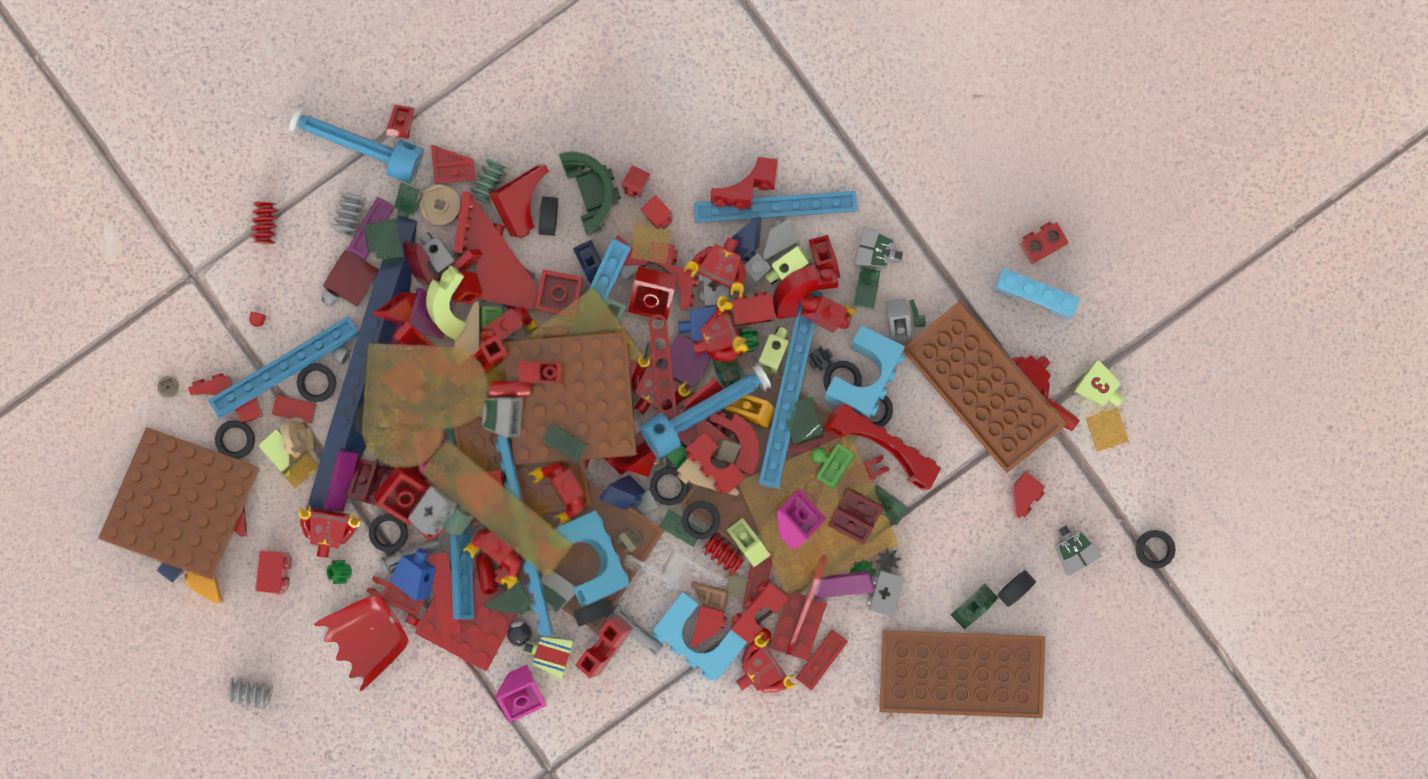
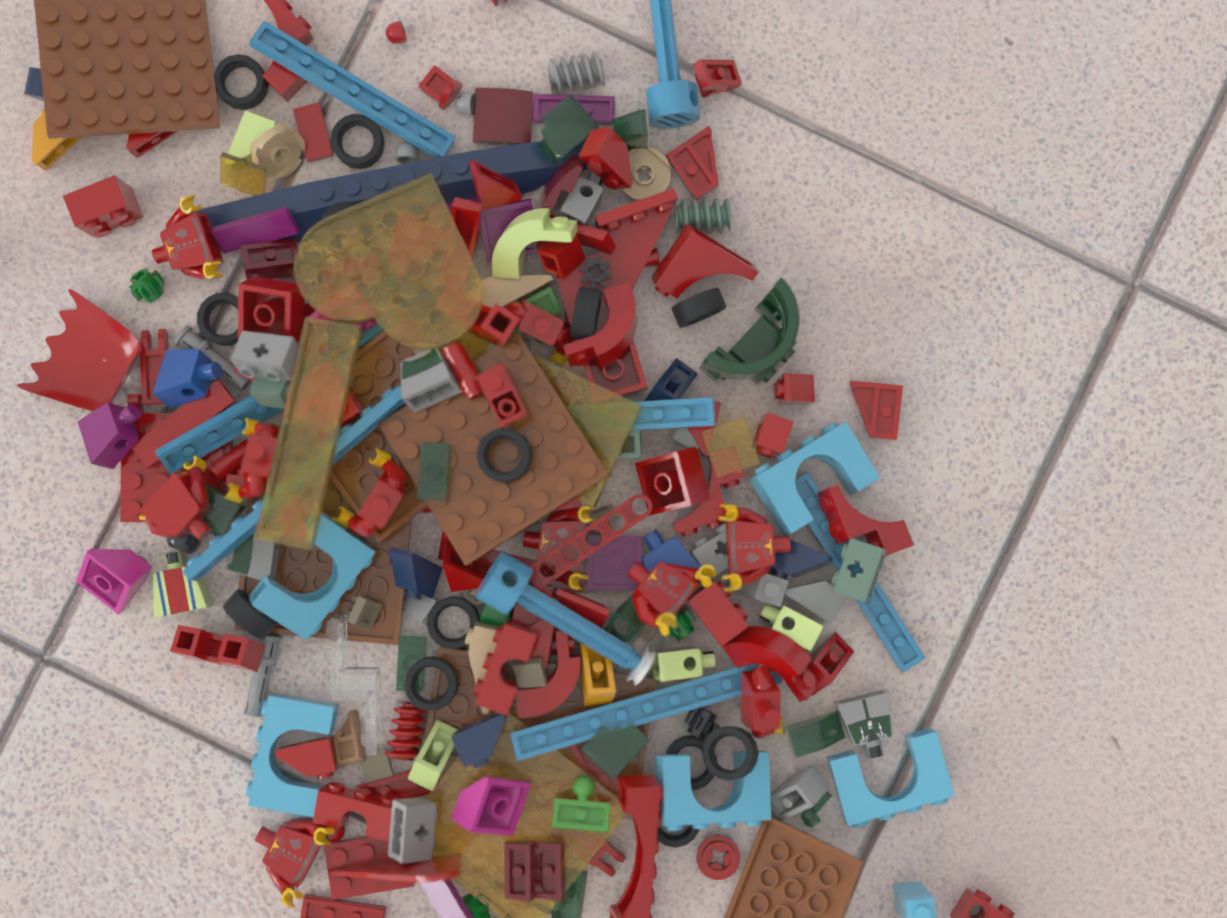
camera: 65 degrees right, 0 degrees up
none -> magenta torso [78,403,141,469]
none -> red torso [139,455,211,540]
none -> light grey brick [388,797,437,863]
none -> red tile [418,65,463,110]
none -> dark blue slope [451,713,508,768]
none -> black tyre [476,428,533,483]
none -> red arch [563,282,638,368]
none -> black tyre [571,286,602,340]
none -> red slope [578,127,633,190]
none -> black gear [579,255,613,288]
none -> red gear [696,834,740,880]
none -> black tyre [702,726,759,781]
none -> medium azure arch [749,421,880,536]
none -> medium azure arch [826,728,955,828]
none -> sand green brick [832,538,887,603]
none -> red wing [850,380,903,441]

